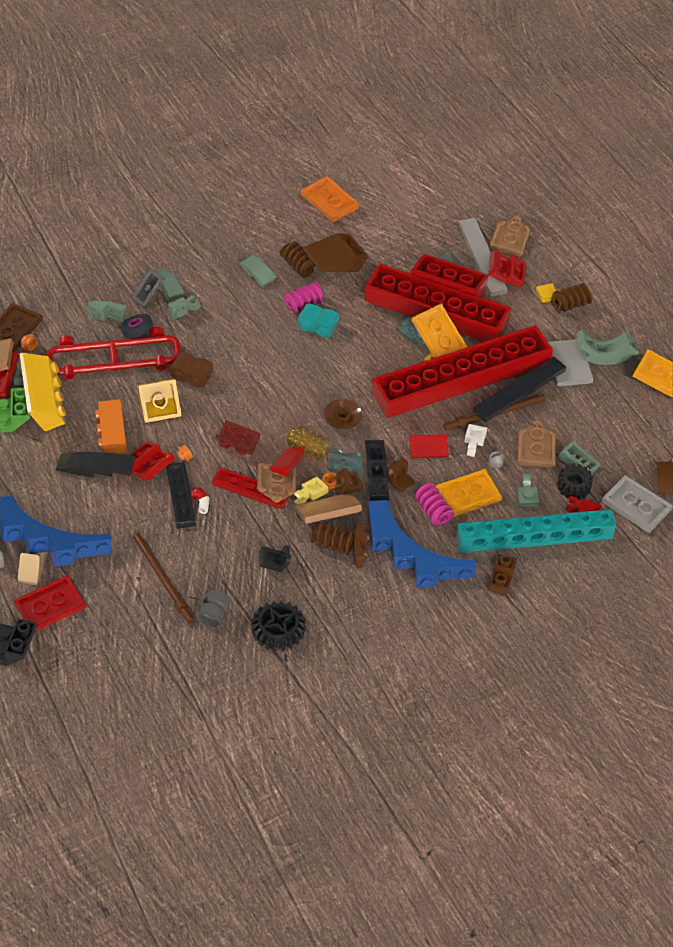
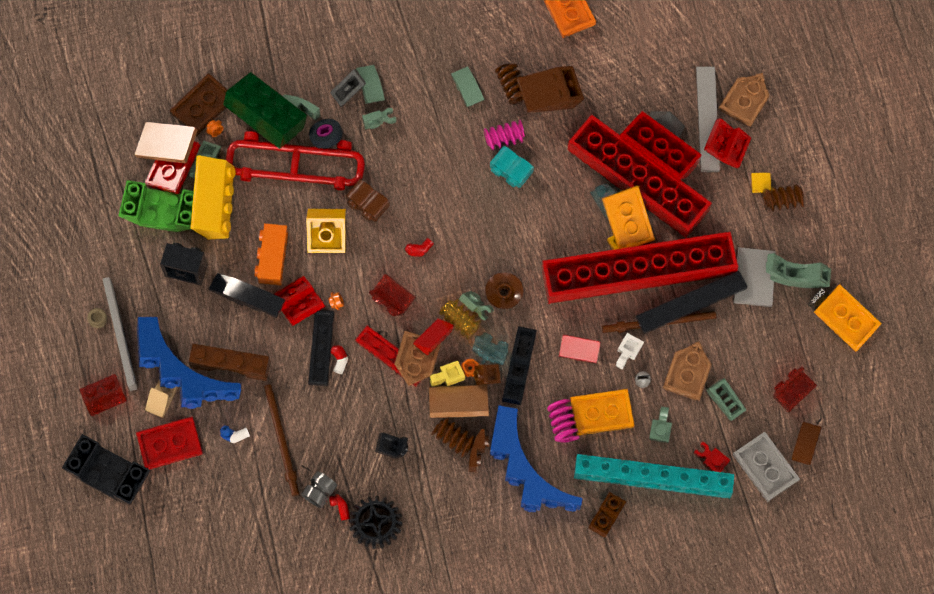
camera: 15 degrees right, 20 degrees up
reddish brown bracket [388,458,414,492] -> none
black tyre [557,463,593,500] -> none
none -> black brick [160,243,208,286]
none -> reddish brown arch [189,344,271,381]
none -> arm [220,426,250,443]
none -> dark green brick [223,72,307,149]
none -> red arm [329,494,350,521]
none -> red arm [405,238,434,257]
none -> sand green plate [459,291,494,320]
none -> clear red bracket [772,366,817,412]

